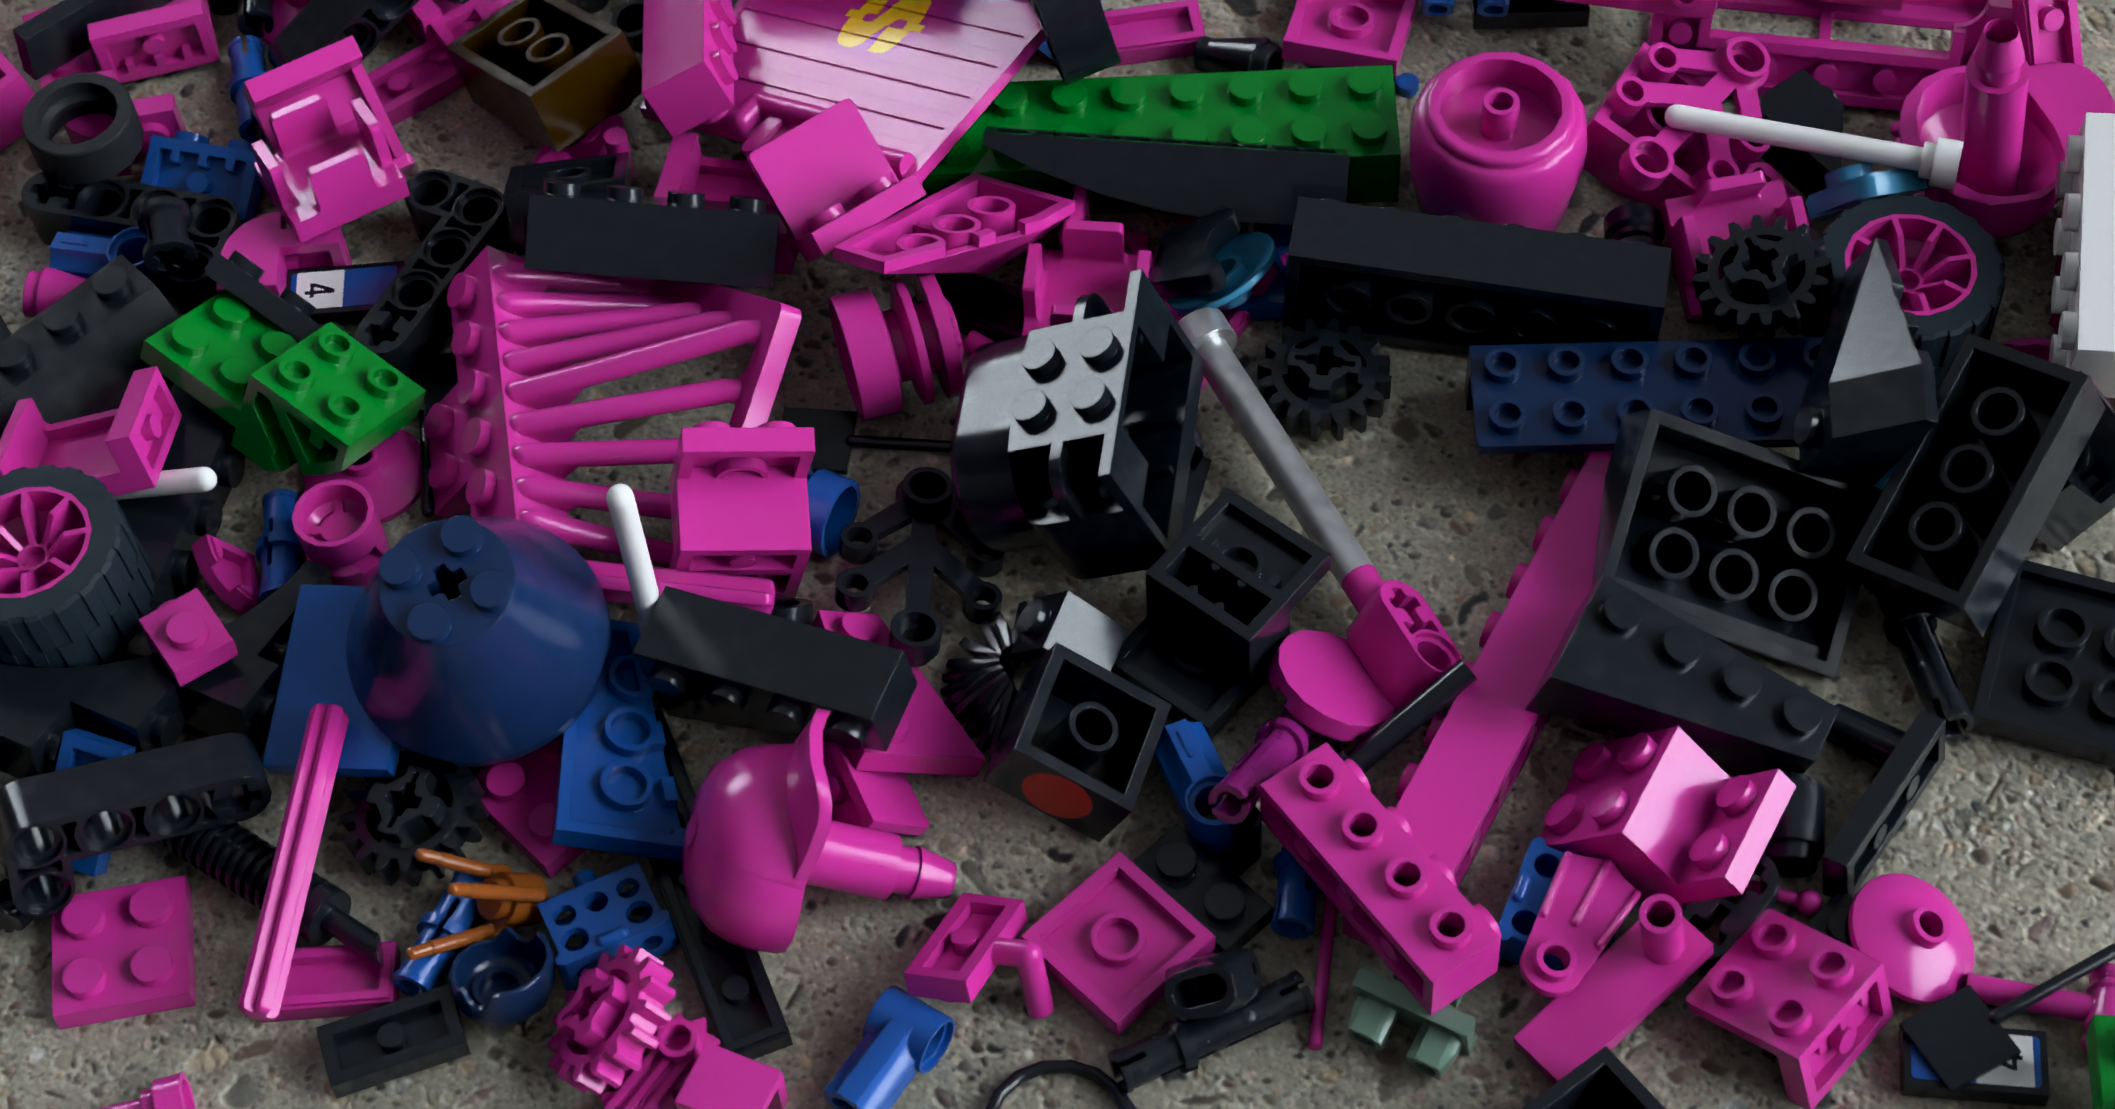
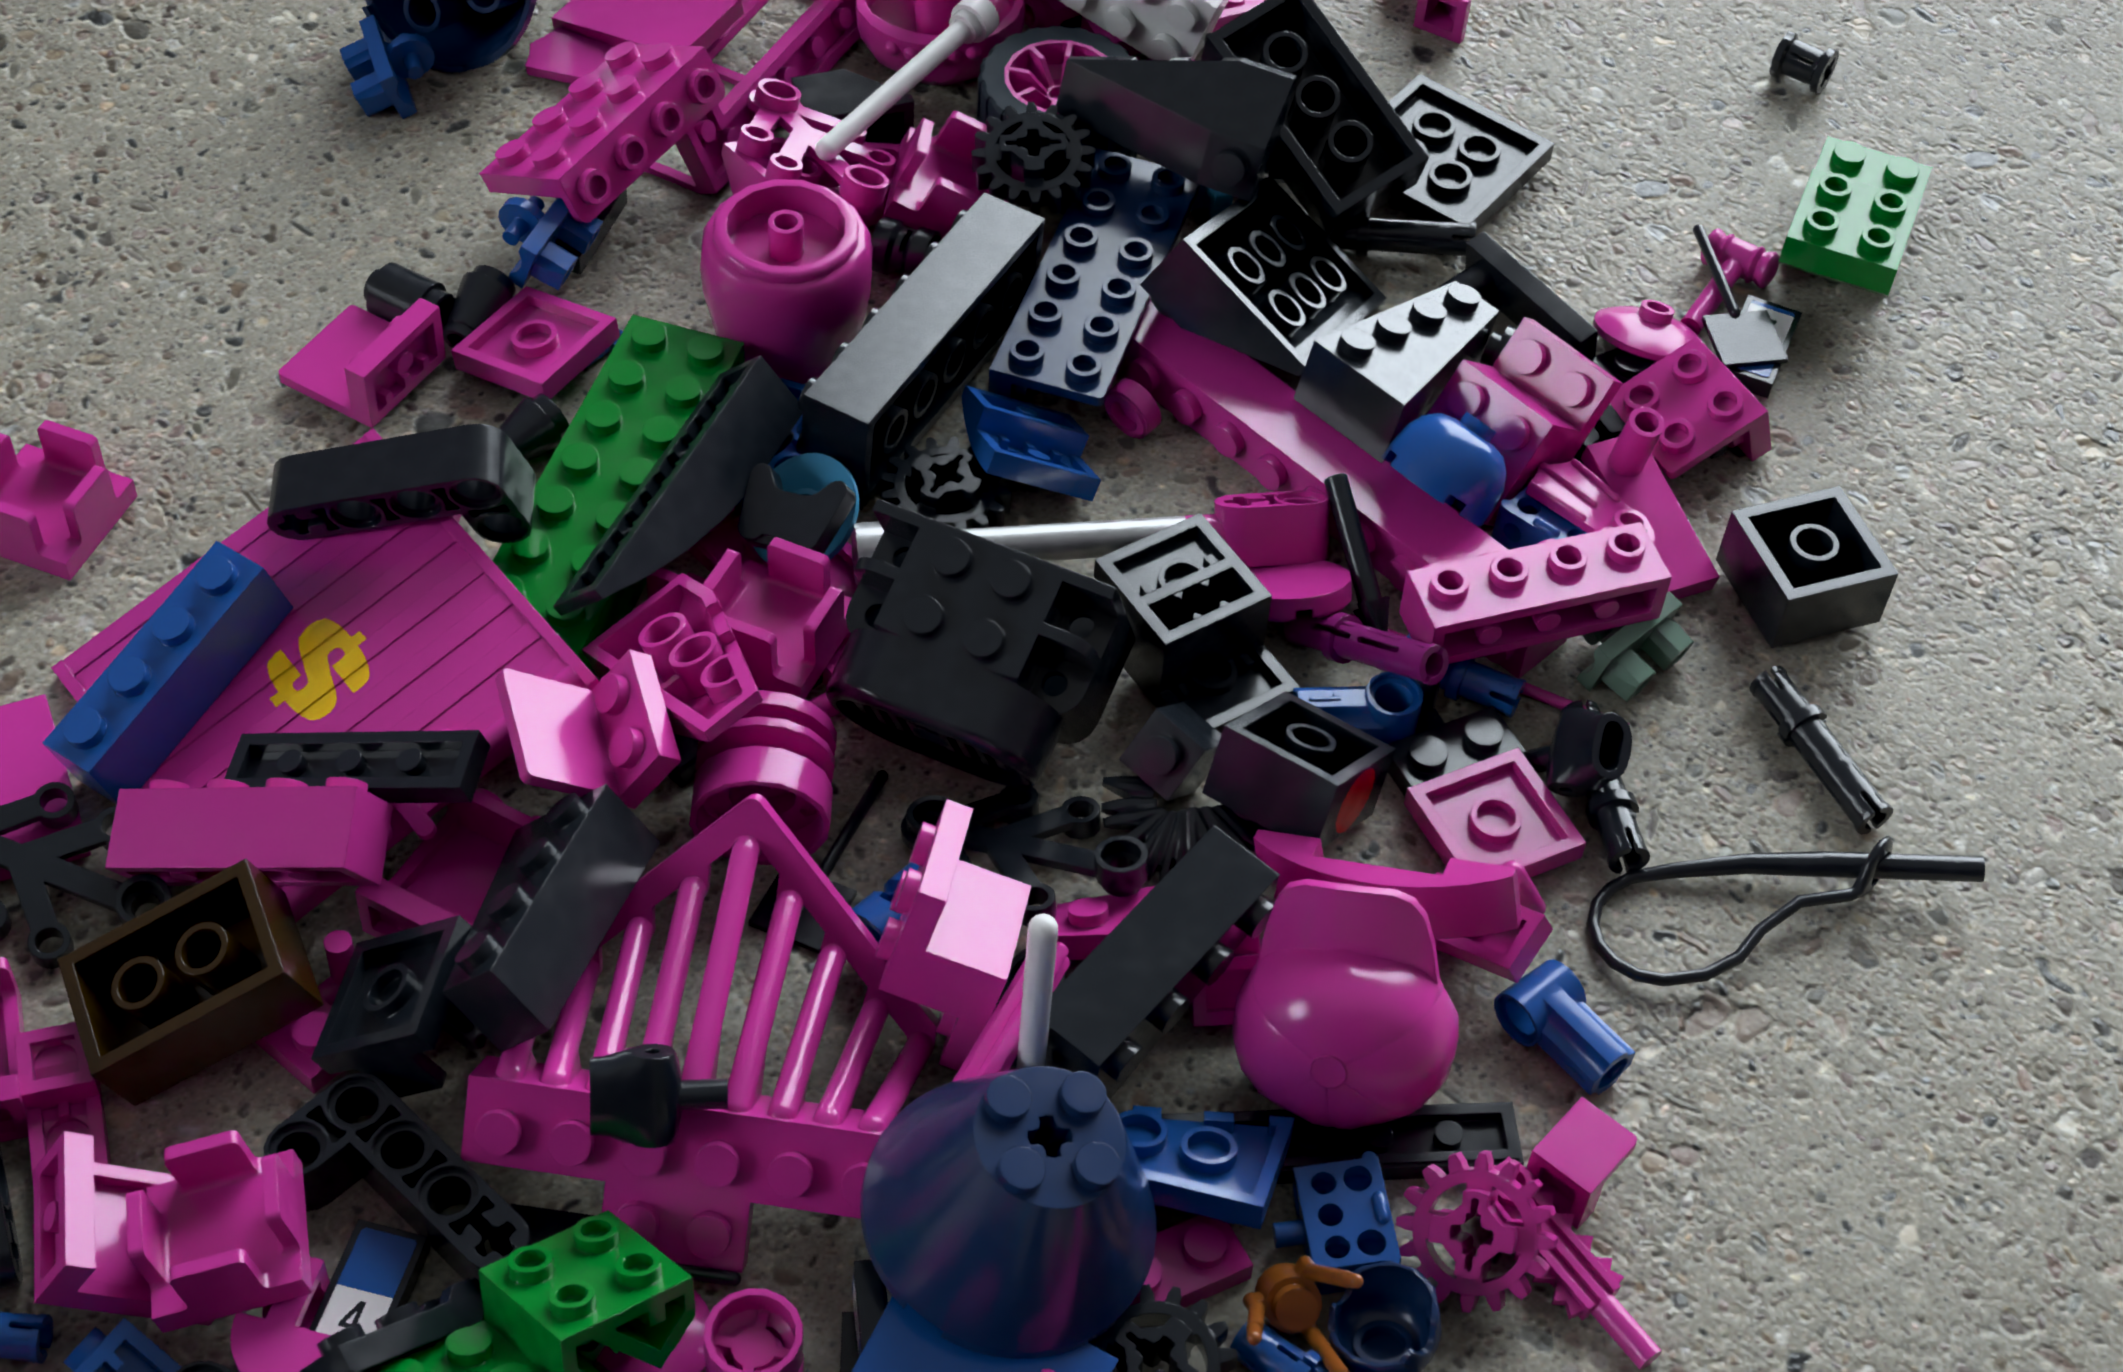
camera: 80 degrees left, 5 degrees down
dark azure piece [1805,162,1928,222] -> none
none -> black plate [224,730,490,803]
none -> black piece [589,1044,728,1148]
none -> blue slope [962,385,1101,501]
none -> dark pink tile [1104,379,1162,439]
none -> dark pink slope [1254,829,1522,939]
none -> blue cylinder [1382,411,1507,527]

